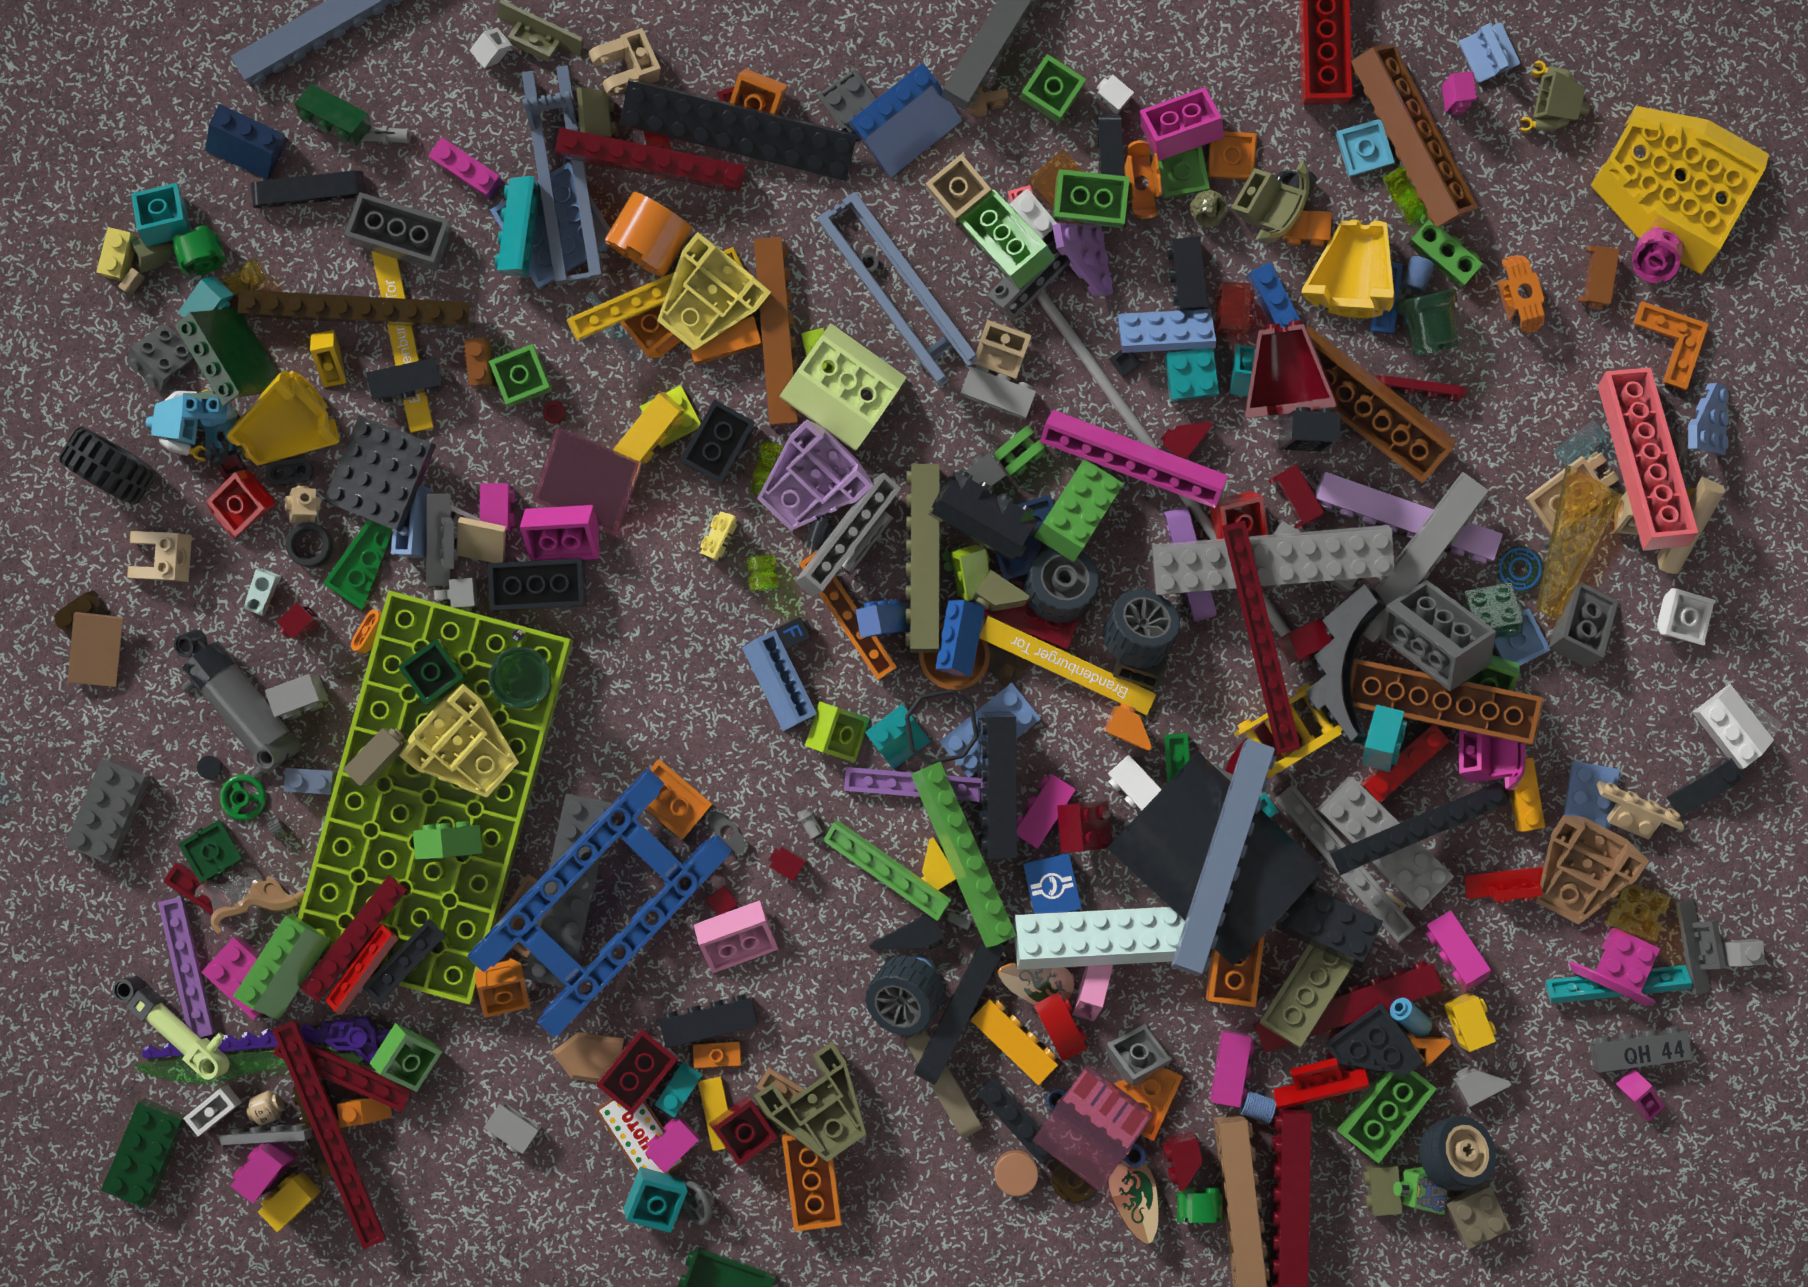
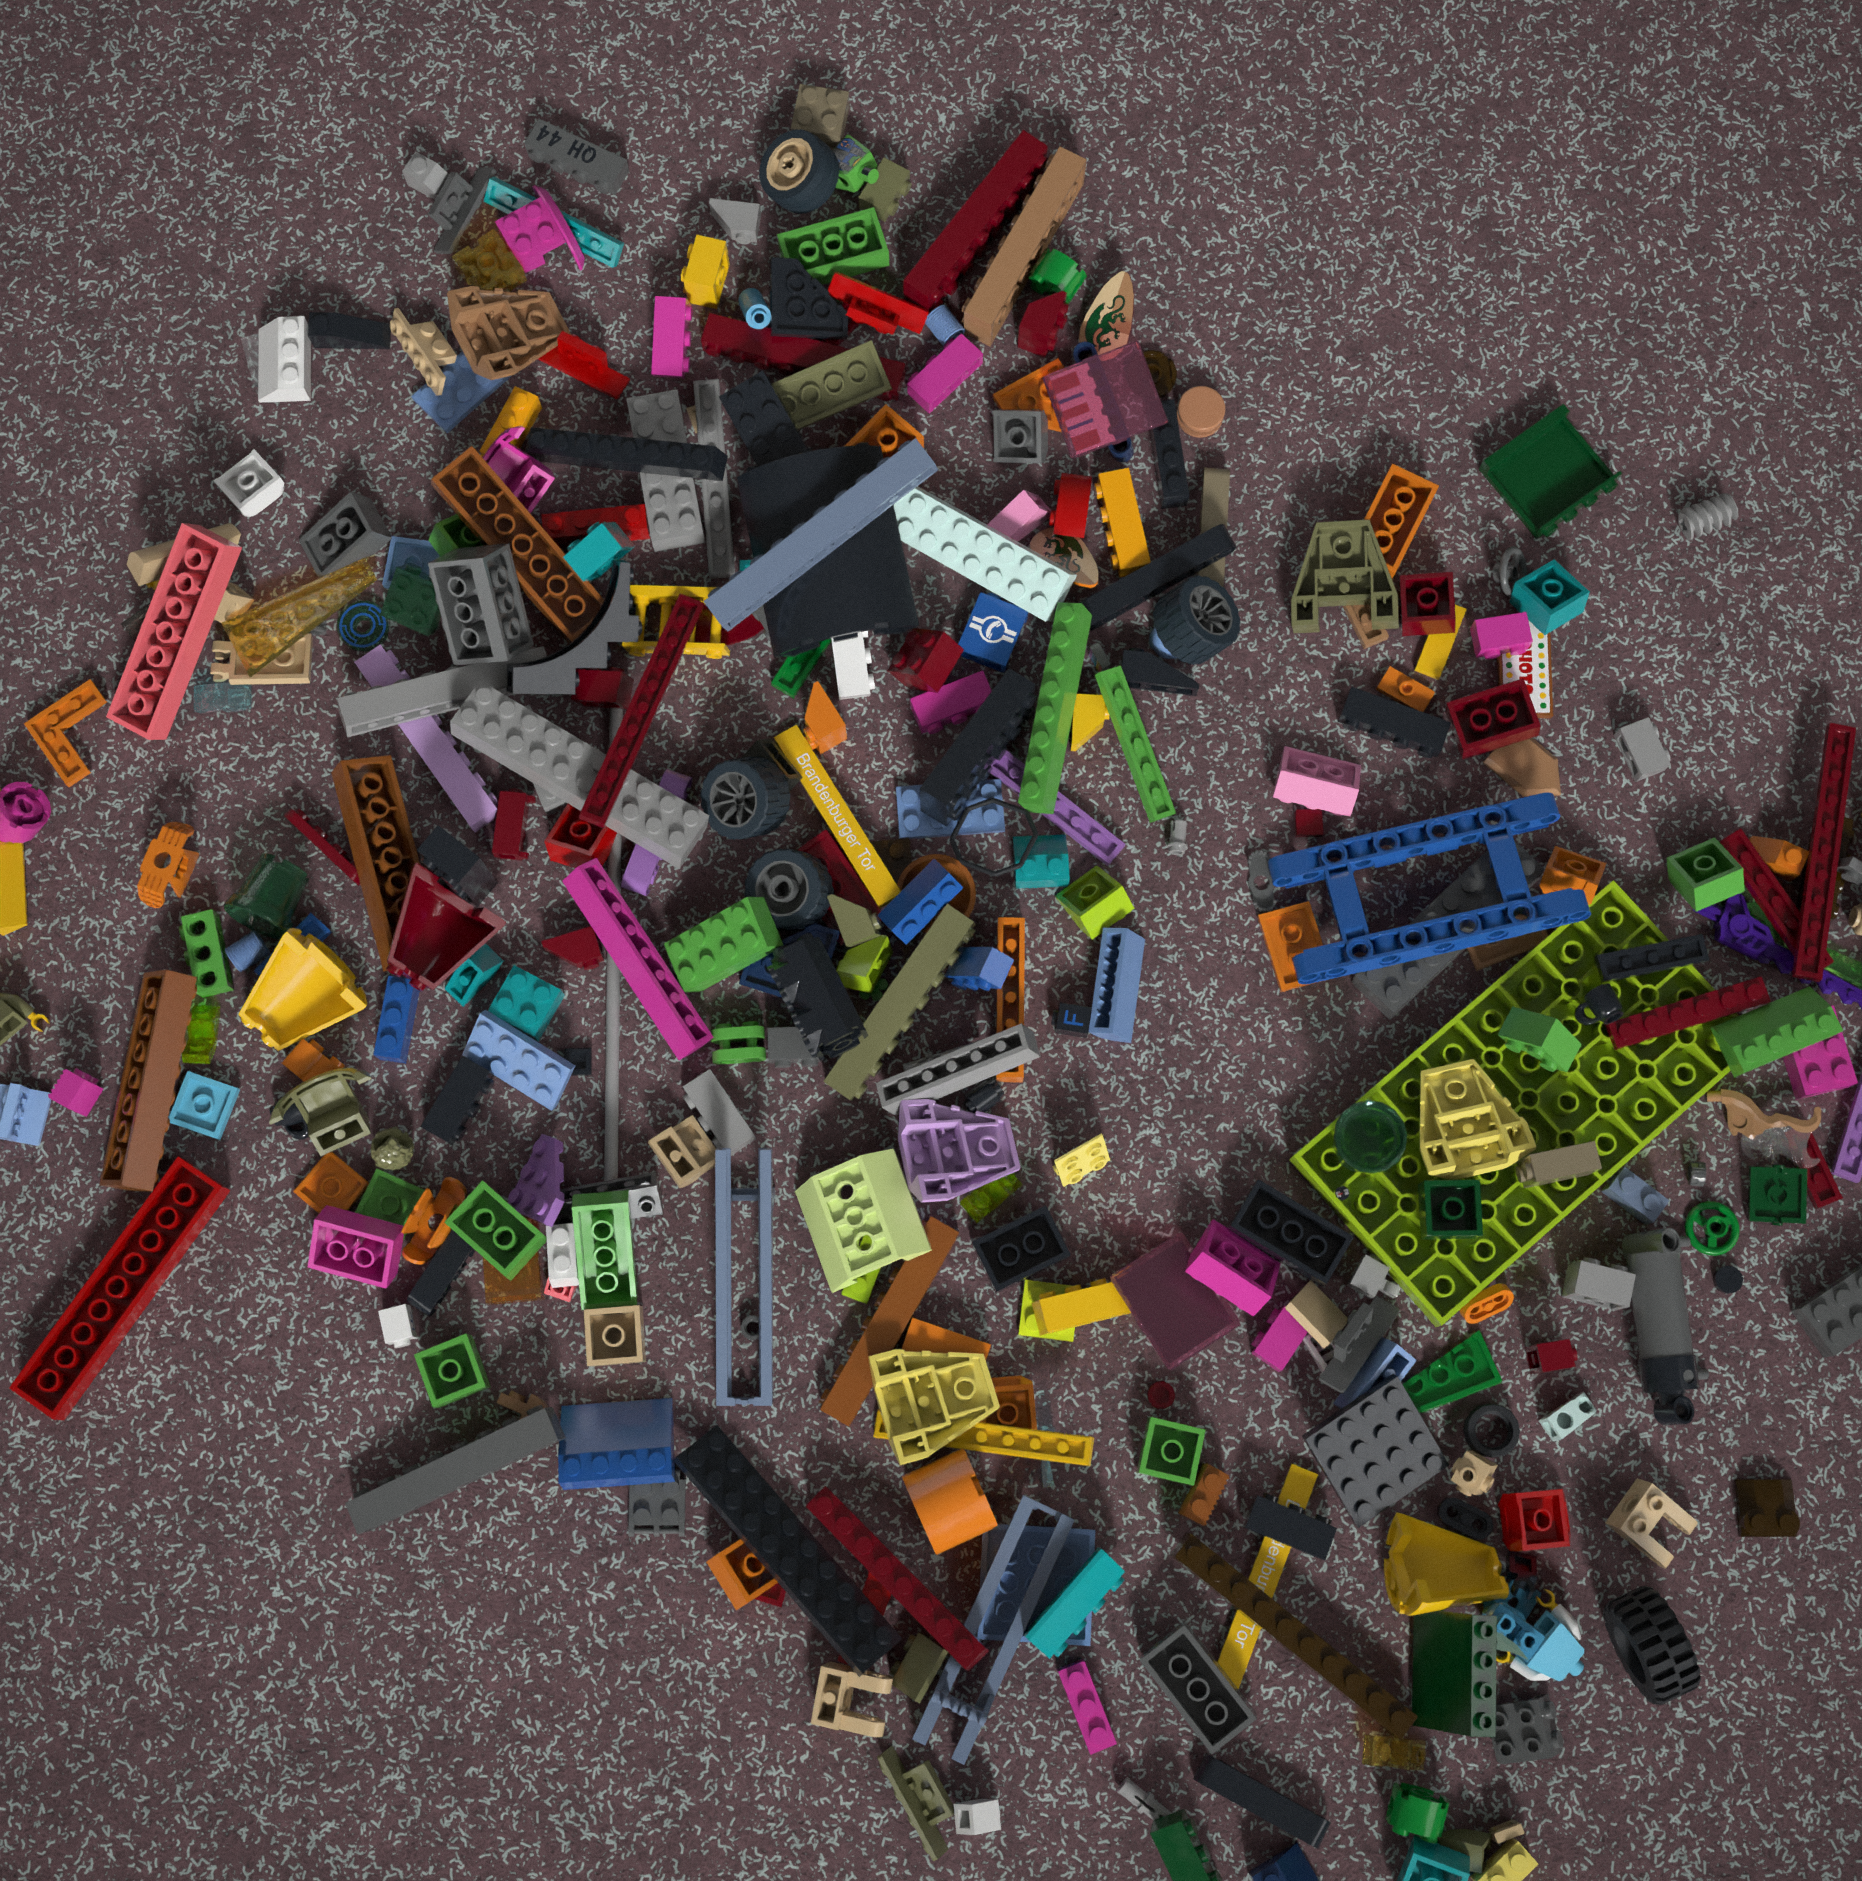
camera: 145 degrees left, 10 degrees down
medium nougat tile [67,612,123,687] -> none
teal brick [178,275,234,317] -> none
yellow slope [310,330,347,387] -> none
red plate [325,923,398,1015] -> none
teal slope [655,1062,702,1117] -> none
clear neon green wheel [746,555,780,591] -> none
dark red brick [768,846,806,881] -> none
clear red brick [1215,282,1255,337] -> none
orange slope [1408,1036,1450,1067] -> none
dark orange brick [1578,245,1620,310] -> none
dark pink slope [1616,1068,1665,1122] -> none
medium blue plate [1688,383,1729,455] -> none
none -> black piece [1574,983,1623,1025]

